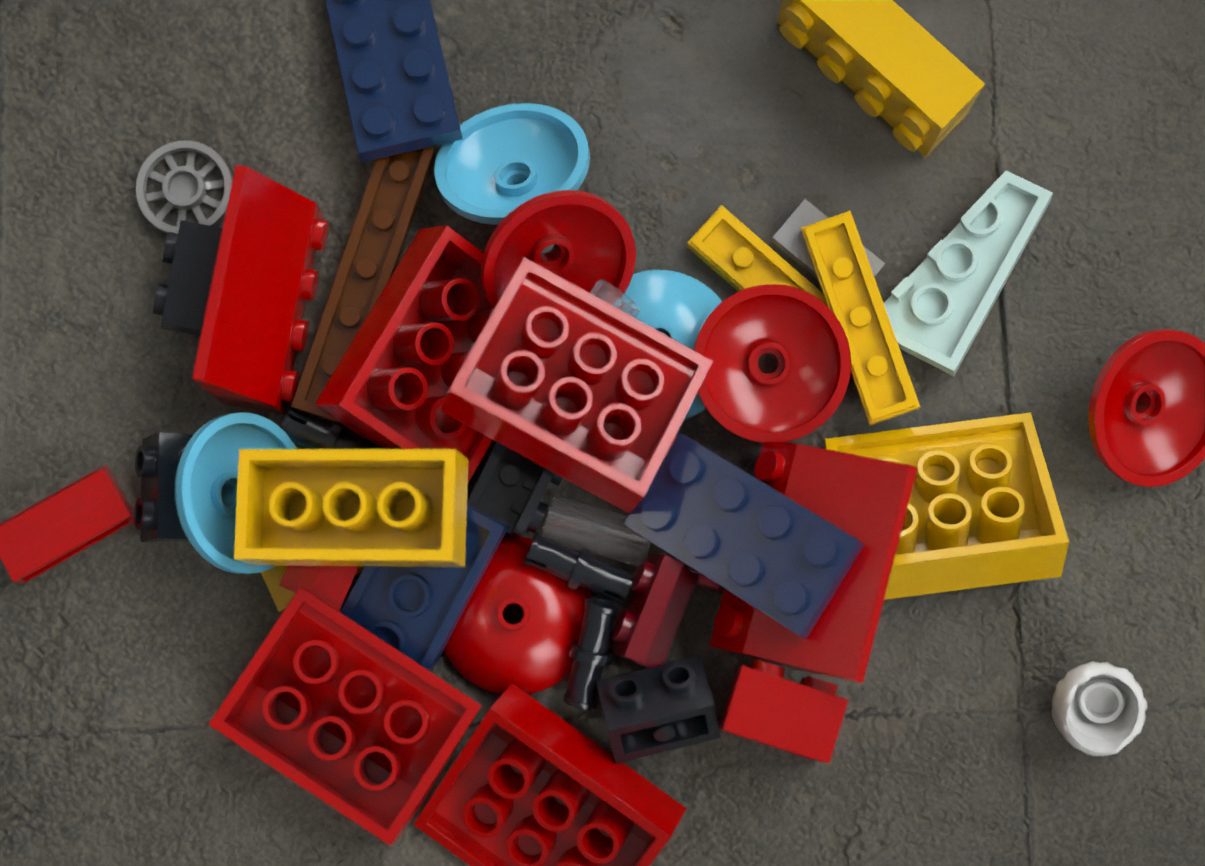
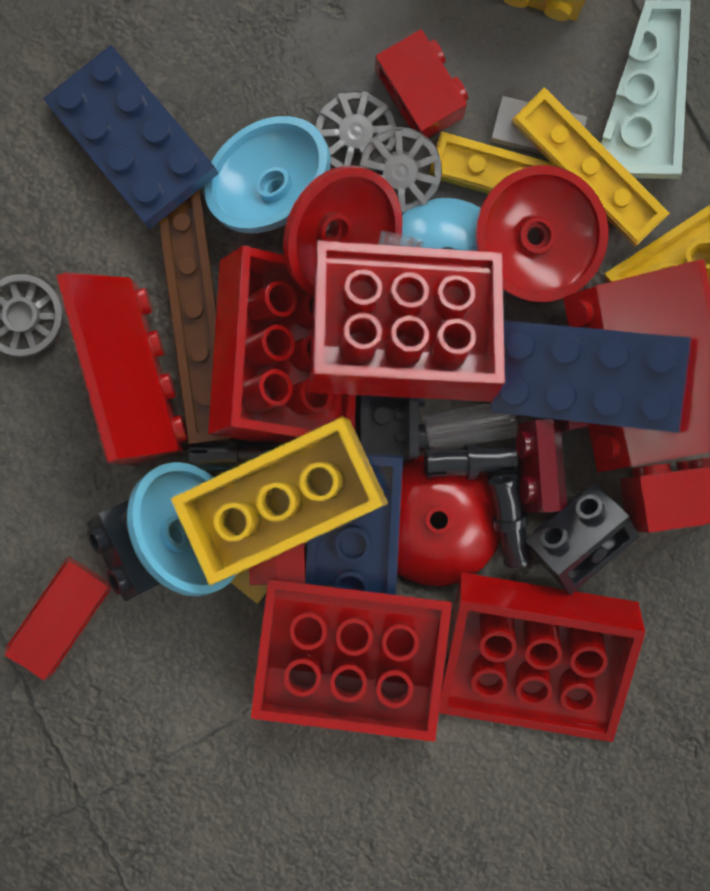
camera: 25 degrees left, 5 degrees up
black brick [152,220,223,336] -> none
none -> light grey wheel [315,92,397,171]
none -> light grey wheel [359,127,442,212]
none -> red brick [375,29,468,138]

